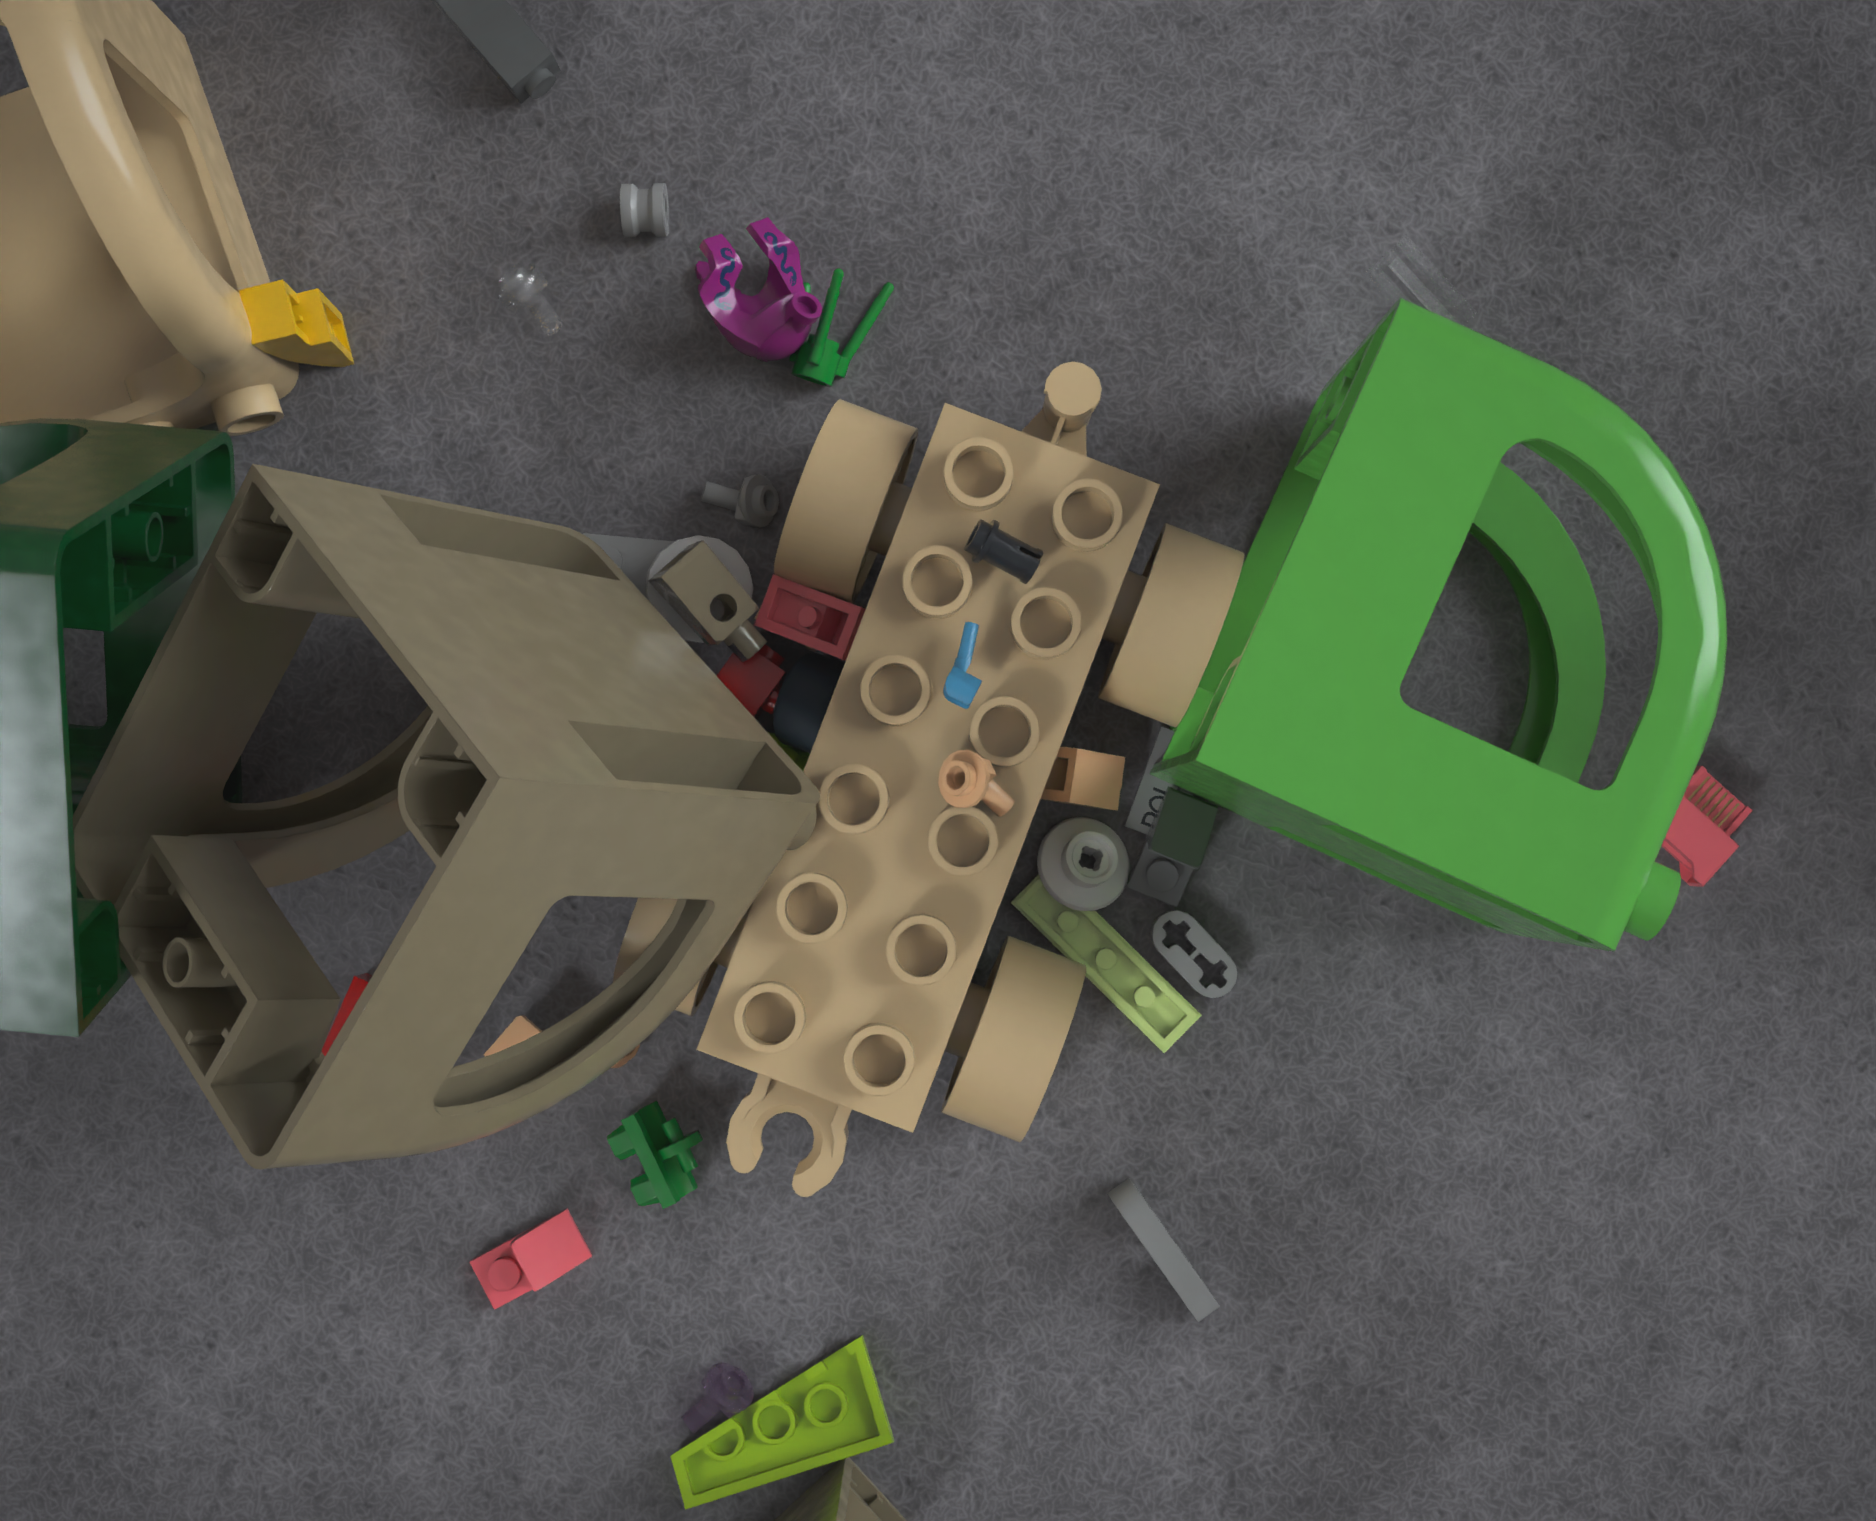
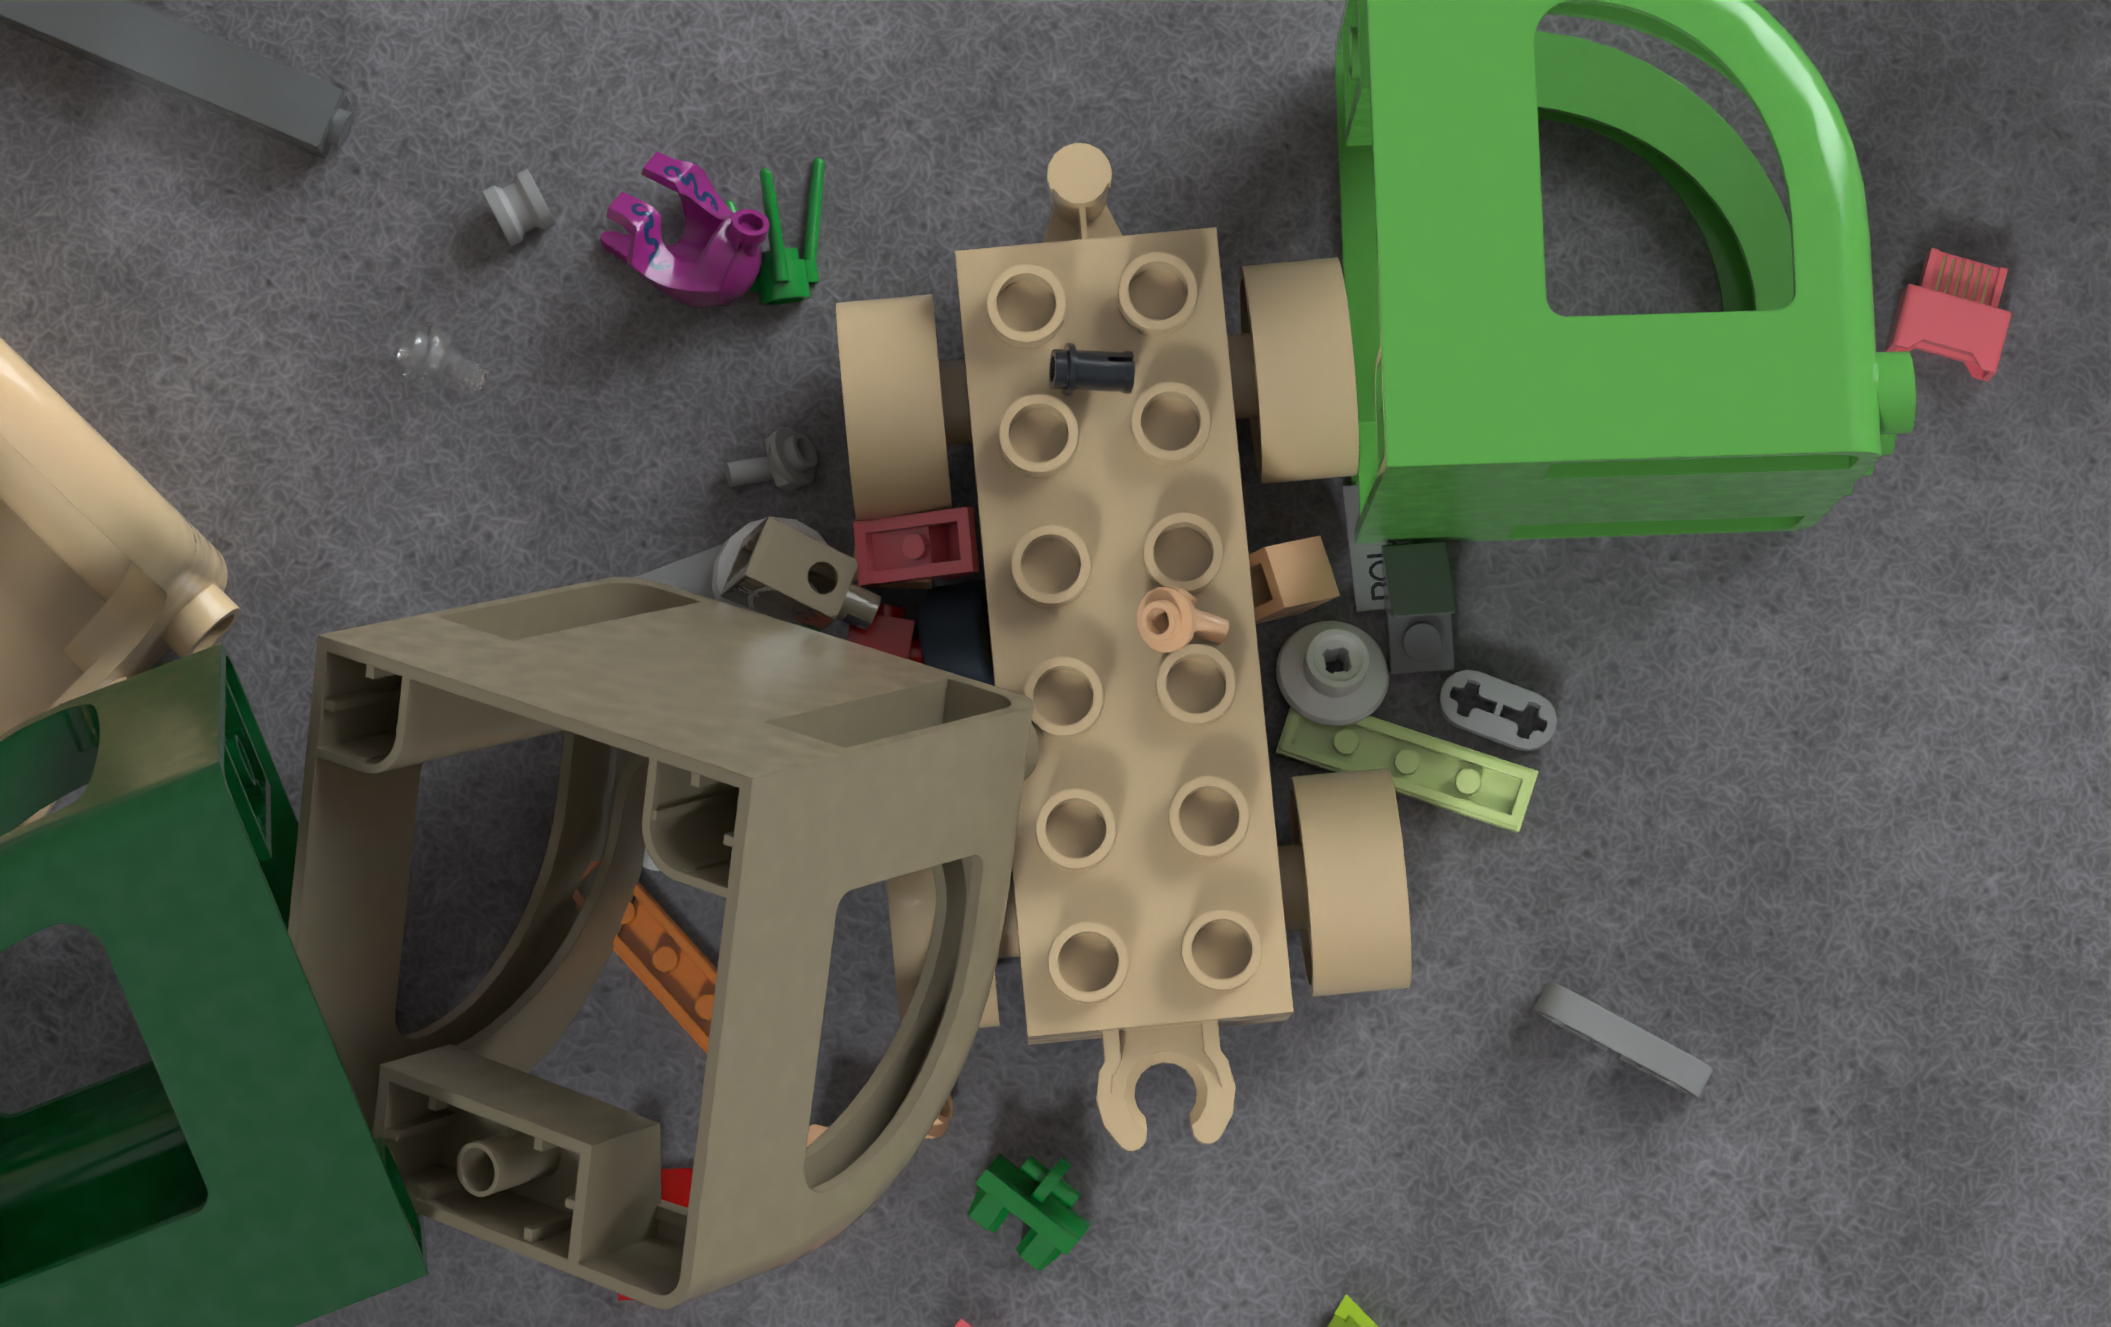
camera: 30 degrees left, 5 degrees down
yellow slope [239,279,354,367] -> none
dark azure hand [943,622,982,709] -> none

